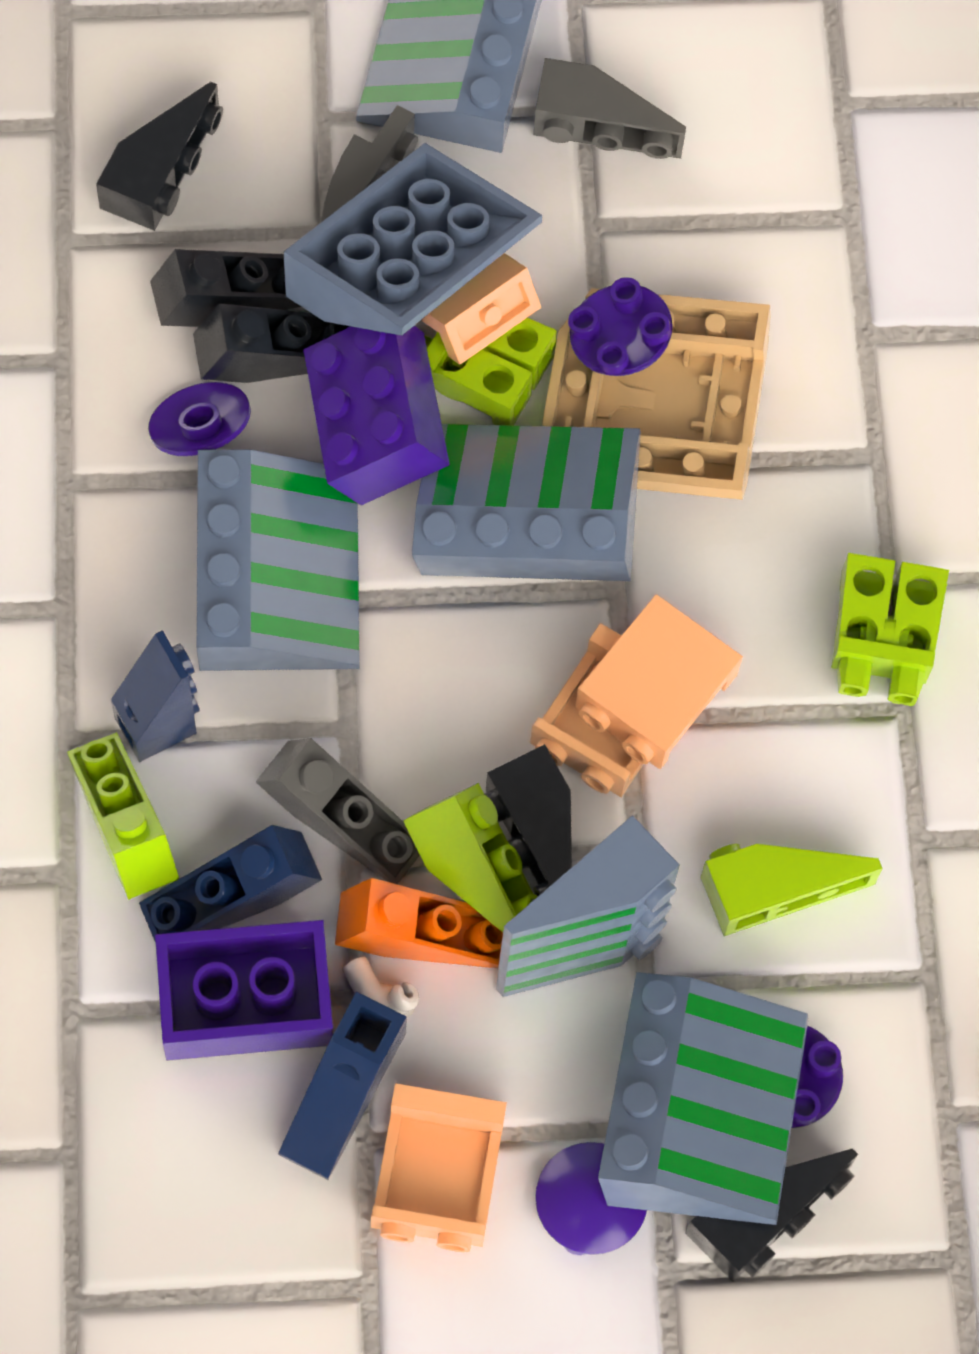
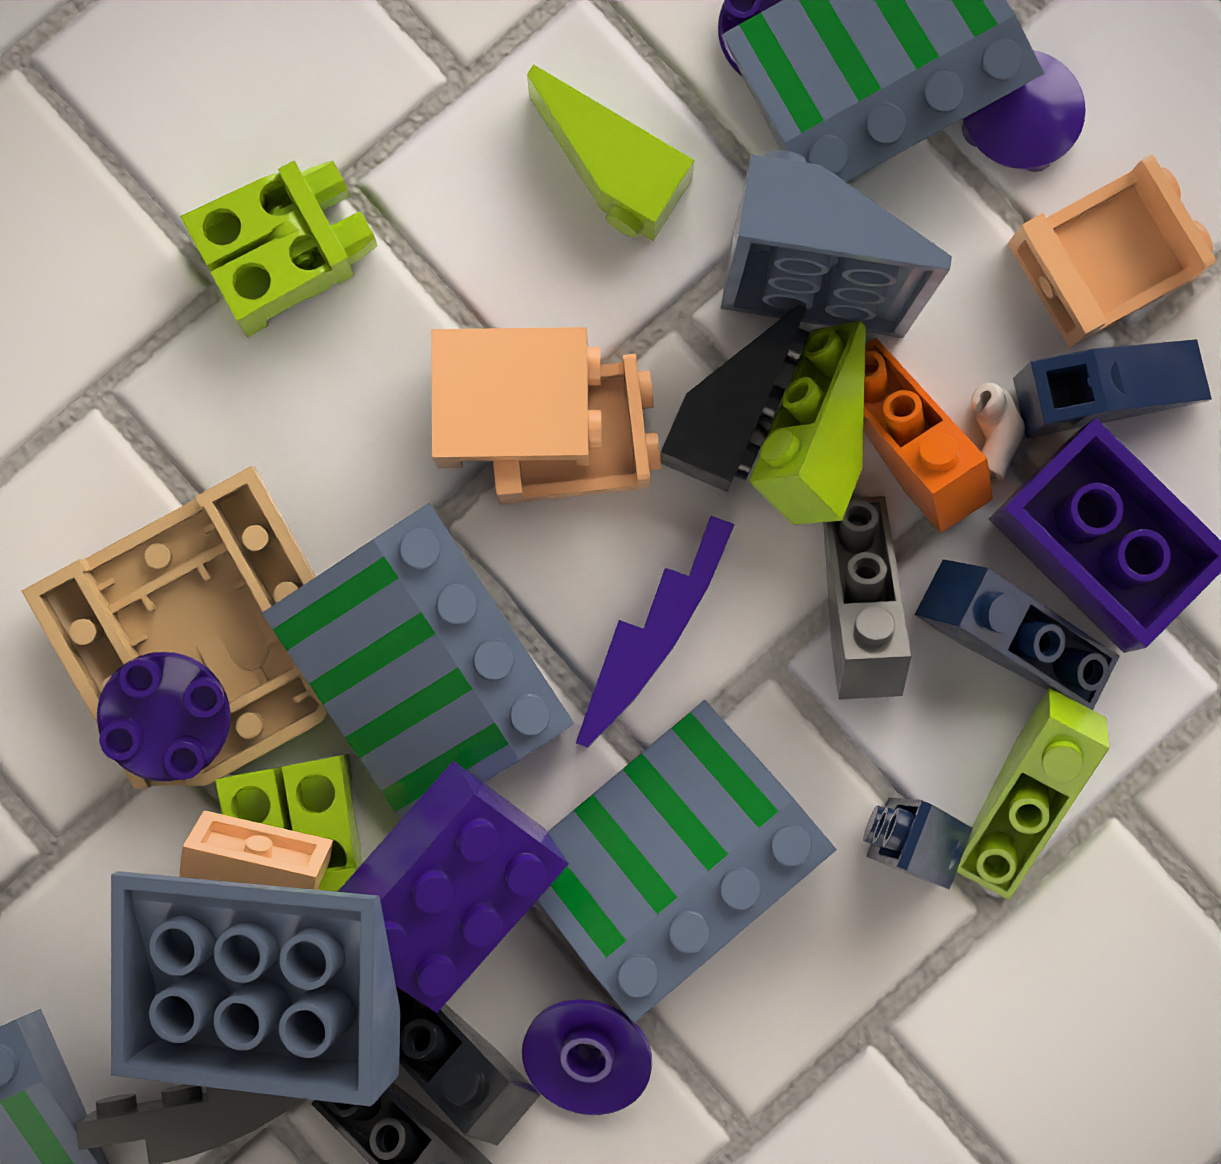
camera: 125 degrees left, 15 degrees up
none -> dark purple slope [576,516,735,748]

